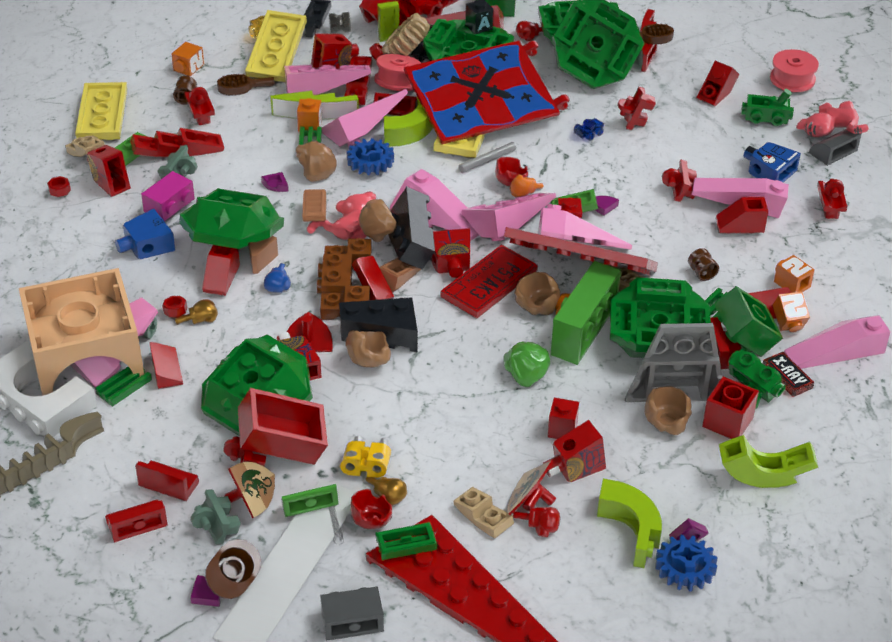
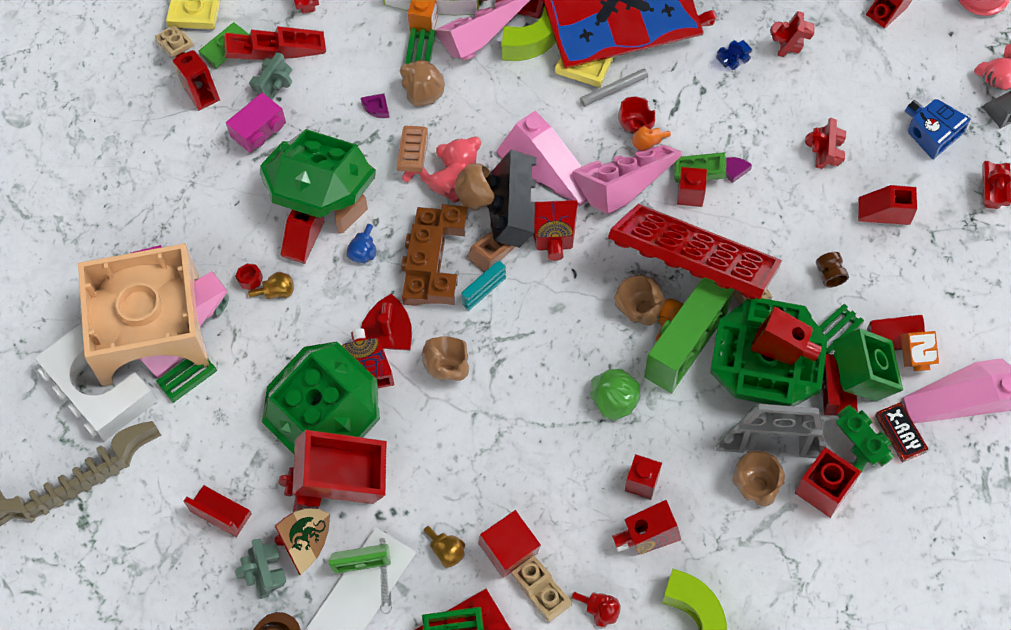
camera: 10 degrees right, 20 degrees up
red tile [47,176,71,197] -> none
red panel [105,500,168,542] -> none
blue torso [115,209,175,259] -> none
slope [149,342,183,389] -> none
black wedge [339,297,418,352] -> none
yellow piece [340,436,391,478] -> none
blue gear [347,138,394,175] -> none
red hair [351,489,392,530] -> none
red slope [352,256,394,300] -> none
red tile [440,244,538,318] -> none
shield [507,460,556,515] -> none
bright pink wedge [538,204,632,250] -> none
bright pink wedge [692,178,789,218] -> none
lime arch [719,435,819,488] -> none
green brick [741,89,794,126] -> none
orange brick [774,255,815,293] -> none
none -> teal tile [461,260,506,311]
none -> red head [478,510,541,578]
none -> red torso [750,307,822,365]

